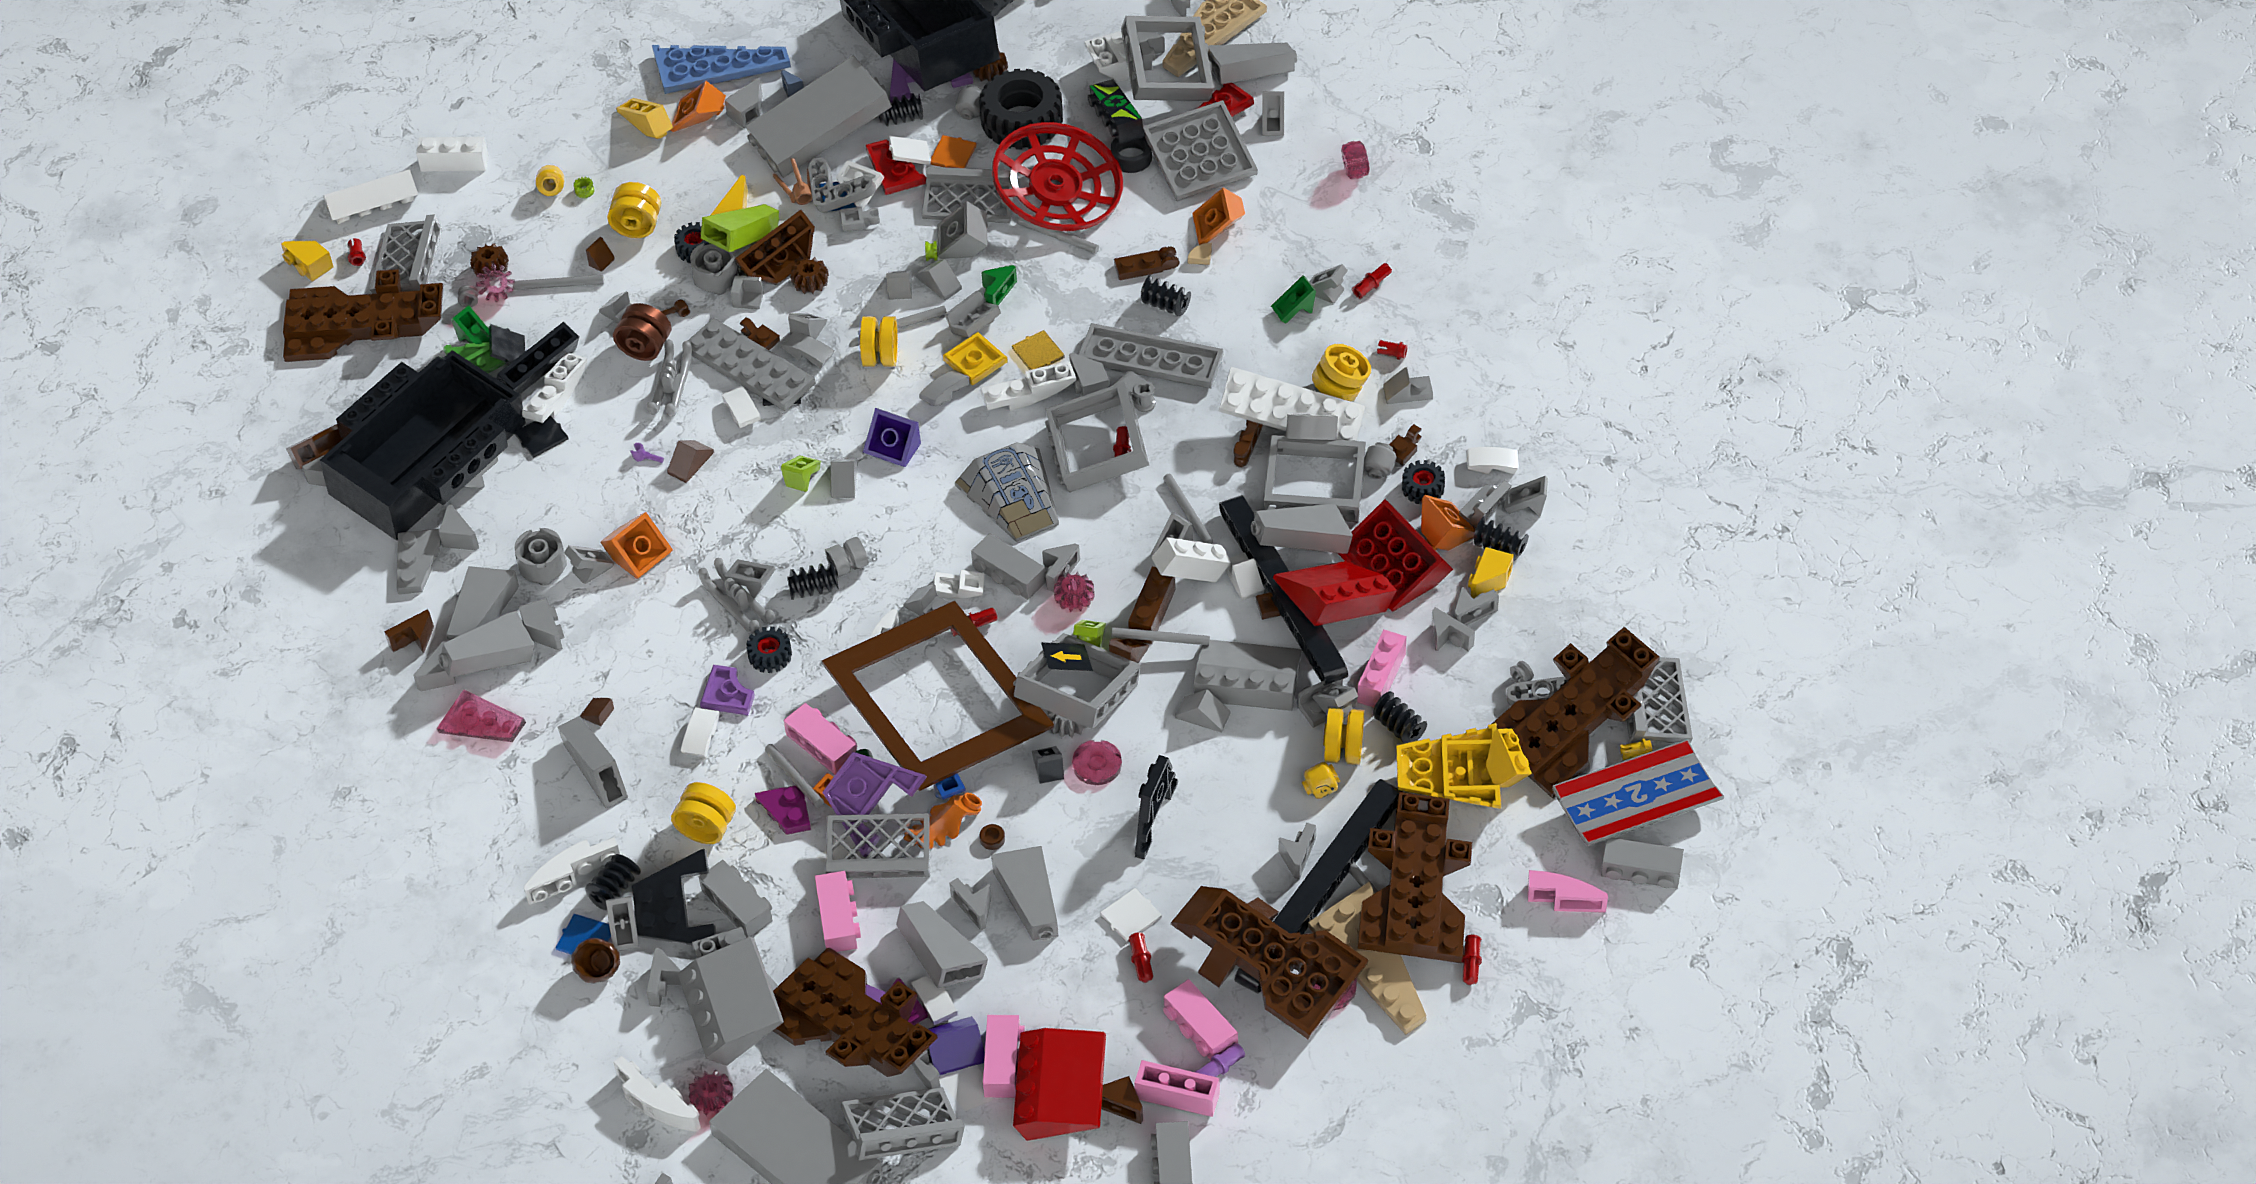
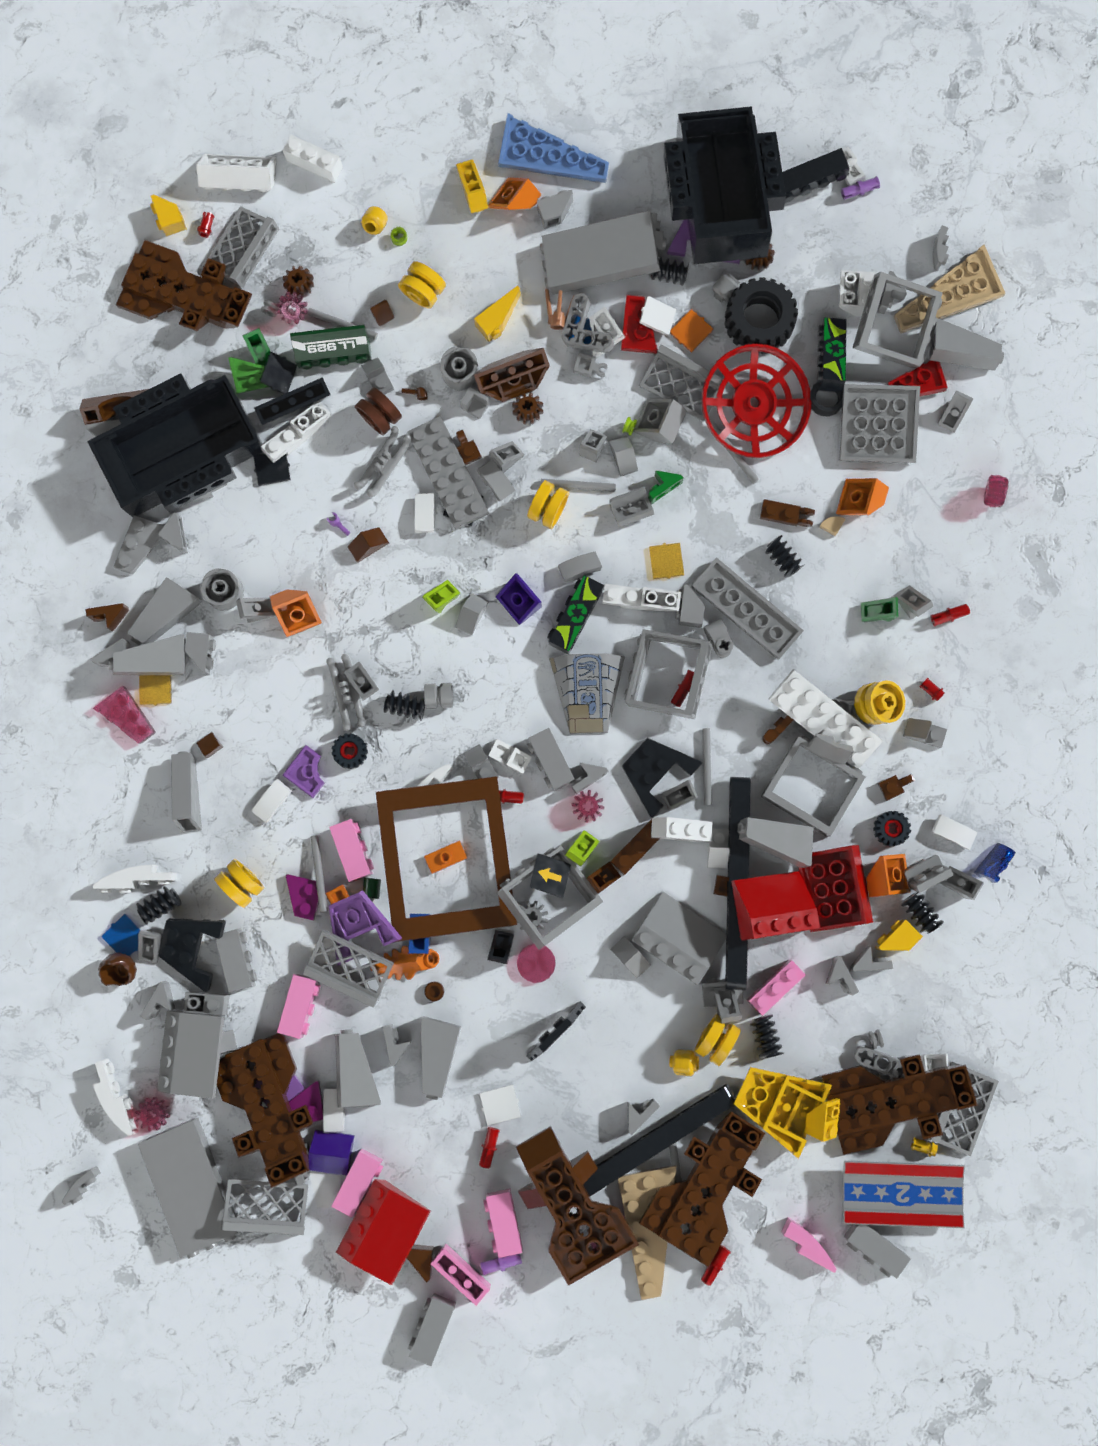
camera: 30 degrees right, 30 degrees up
black bush [674,222,711,263] -> none
lime slope [701,204,779,252] -> none
sand blue slope [781,70,804,98] -> none
yellow plate [943,332,1008,386] -> none
light grey bar [1111,627,1210,646] -> none
light grey head [1364,442,1396,479] -> none
none -> clear yellow piece [139,675,172,706]
none -> dark green slope [290,325,372,370]
none -> orange plate [424,840,468,874]
none -> black brick [547,575,604,654]
none -> black wing [622,738,702,818]
none -> clear blue slope [974,843,1016,883]

